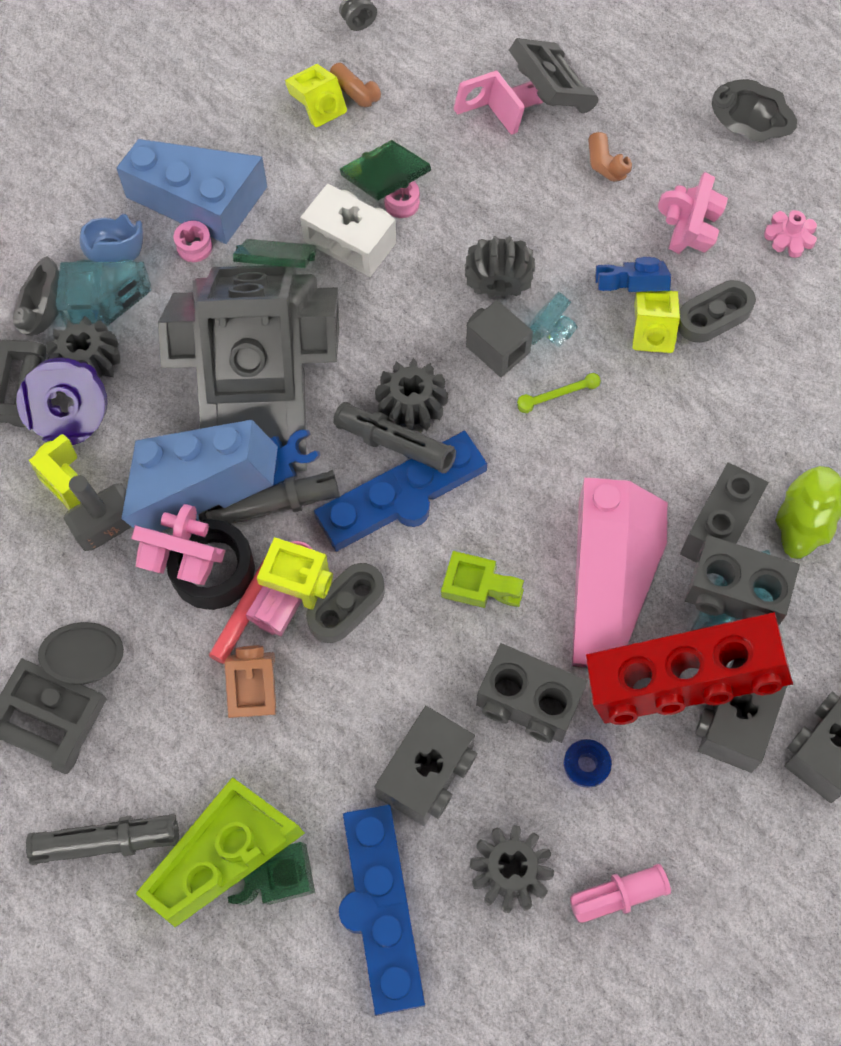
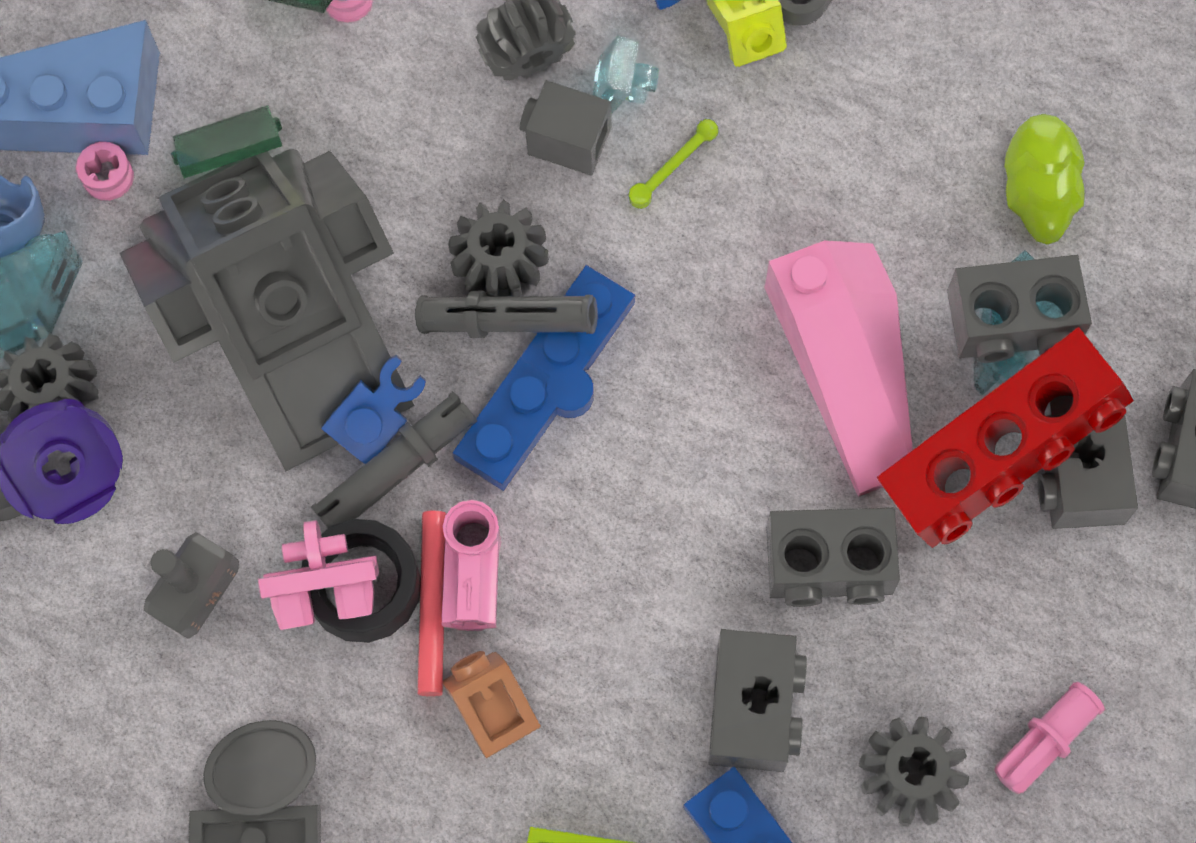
camera: 25 degrees left, 5 degrees up
neon yellow bracket [29,434,80,510] -> none
medium blue wedge [121,420,278,532] -> none
neon yellow bracket [257,537,333,610] -> none
white brick [300,183,396,277] -> none
dark grey plate [306,563,385,643] -> none
lime plate [441,551,524,608] -> none
clear blue plate [563,739,612,788] -> none
dark grey brick [680,462,769,562] -> none

